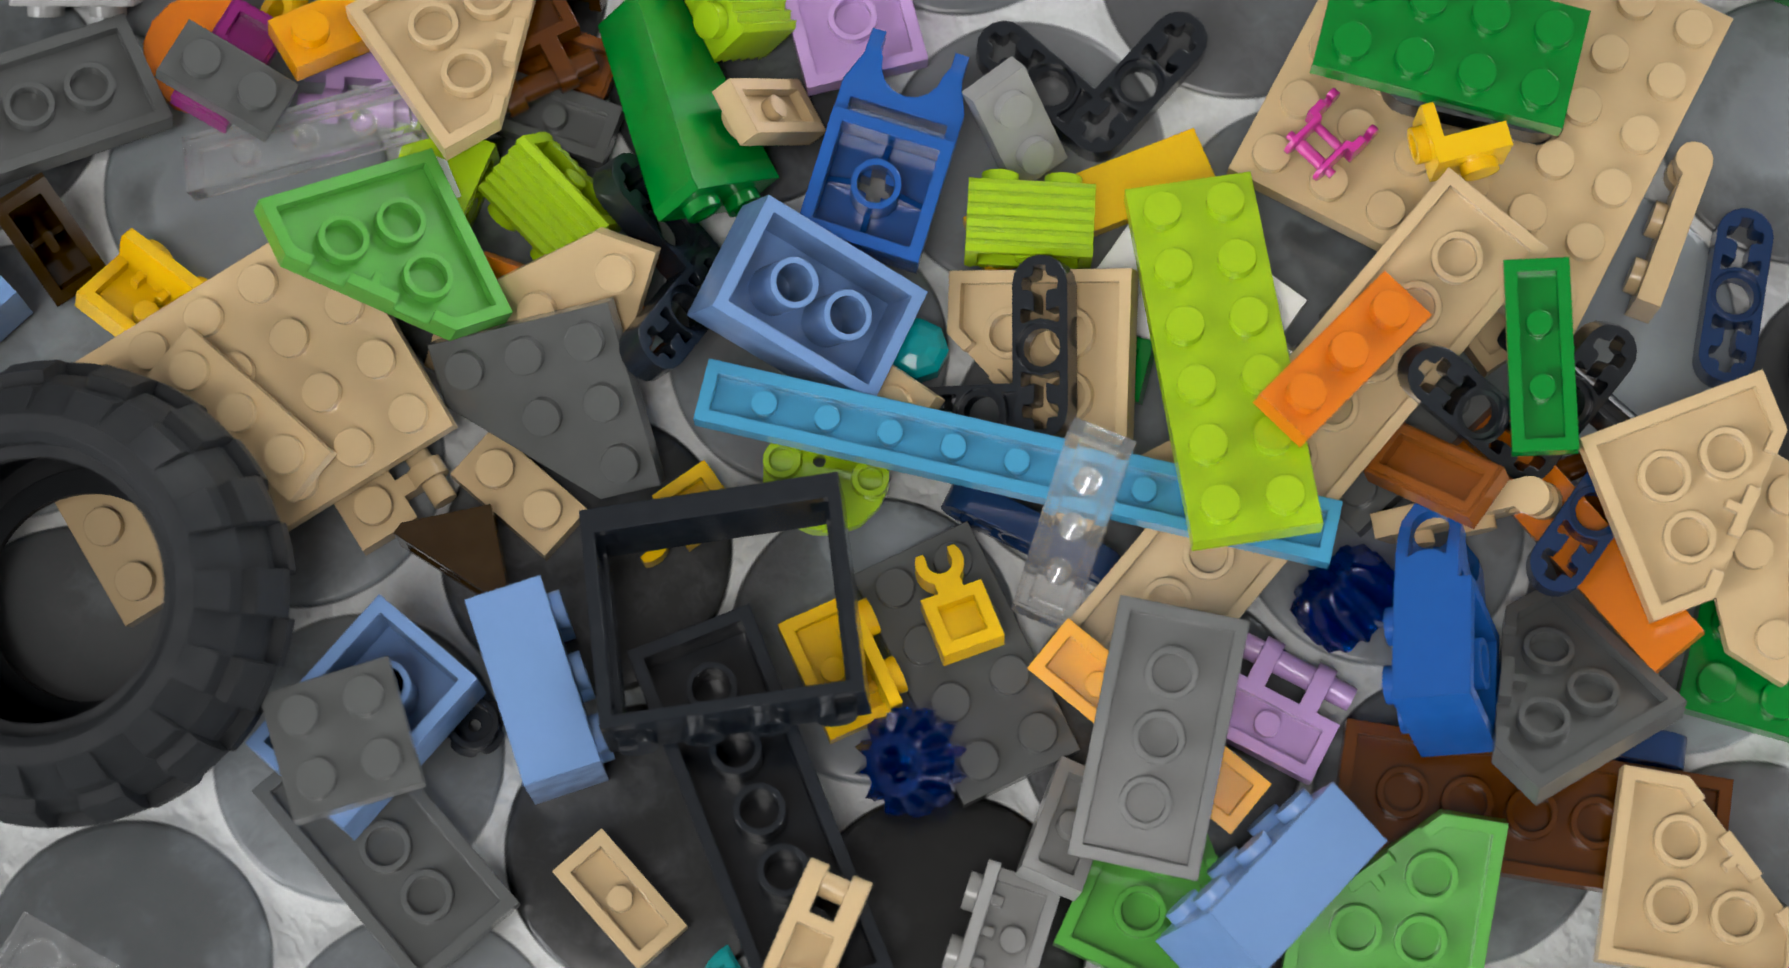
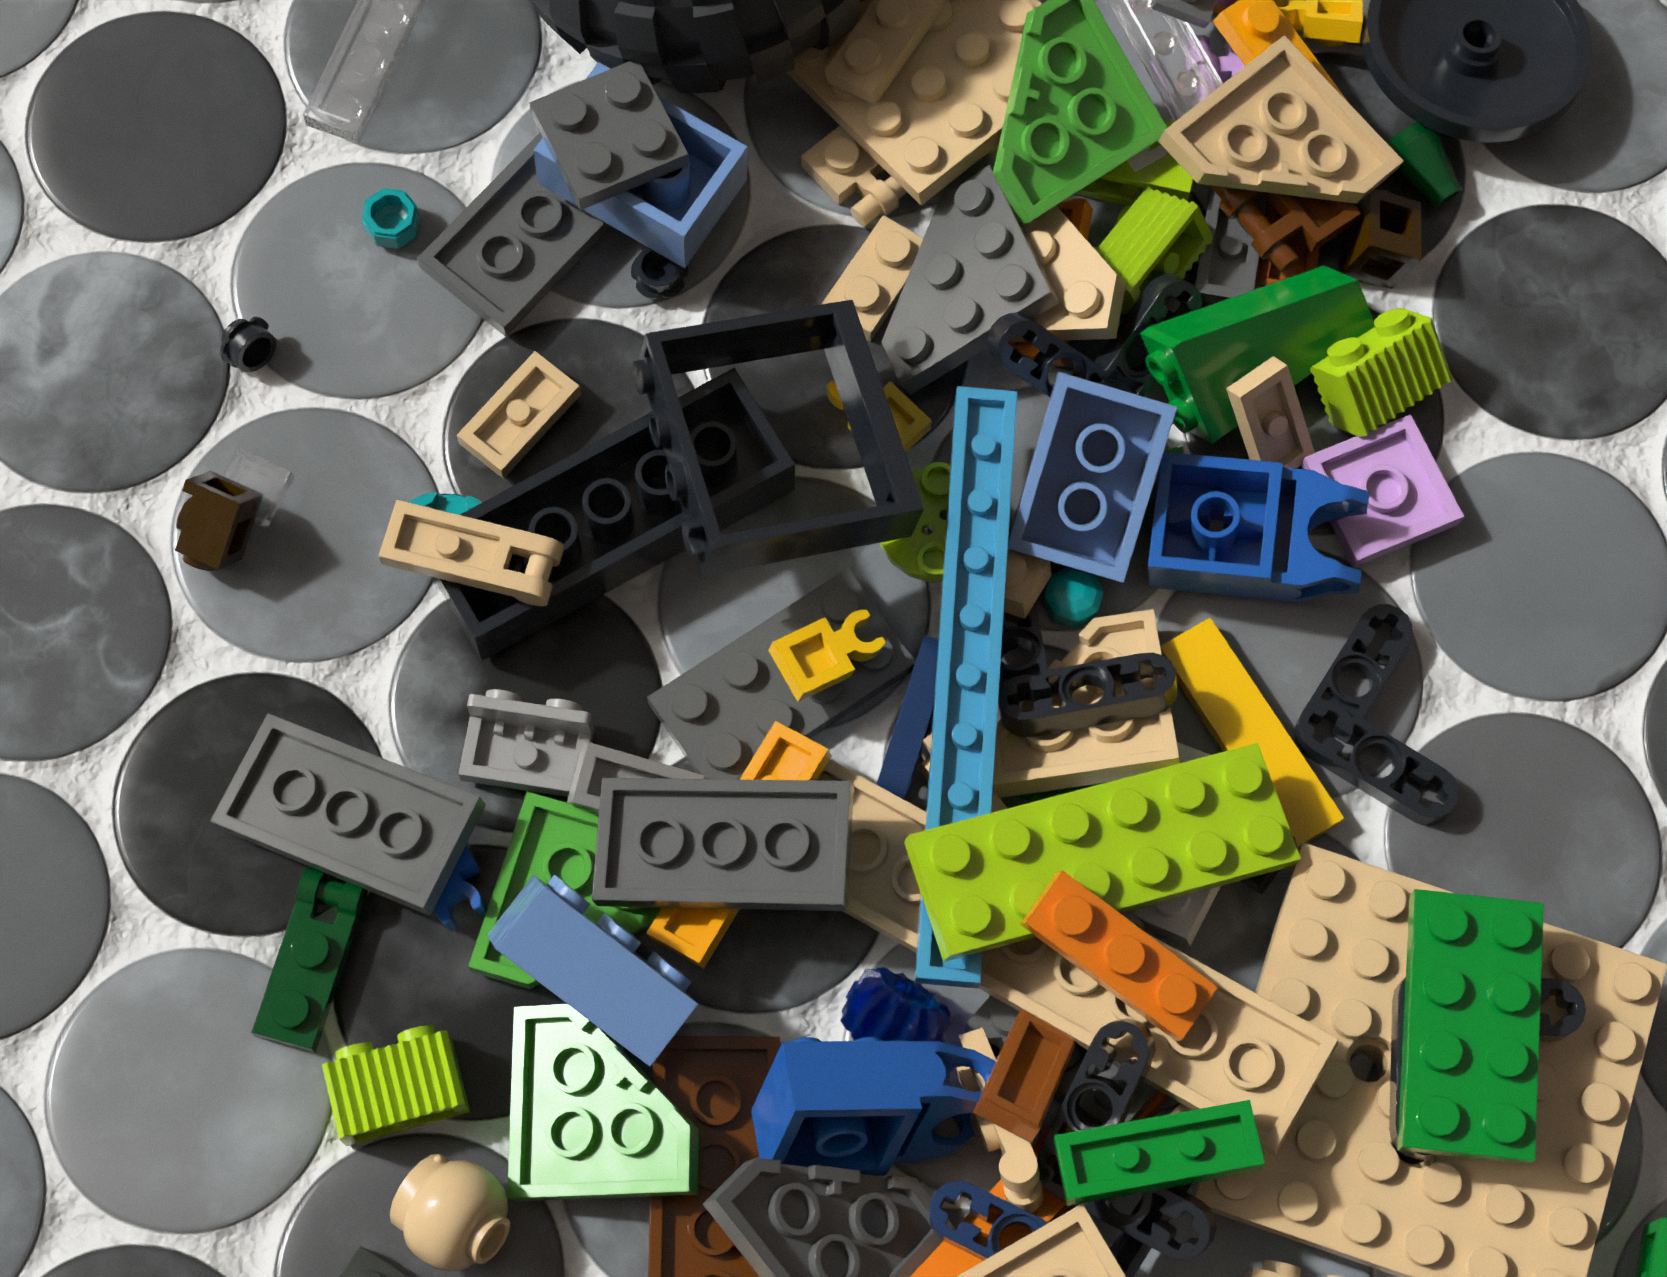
camera: 80 degrees right, 5 degrees down
dark brown slope [394,504,510,595] -> none
medium blue brick [464,575,615,805] -> none
yellow bracket [777,597,908,744] -> none
clear blue gear [854,706,967,817] -> none
light grey plate [961,56,1068,181] -> none
lime brick [964,169,1096,269] -> none
clear tile [1011,417,1137,630] -> none
lavender plate [1226,632,1358,785] -> none
dark pink piece [1284,88,1379,181] -> none
yellow bracket [1407,102,1513,182] -> none

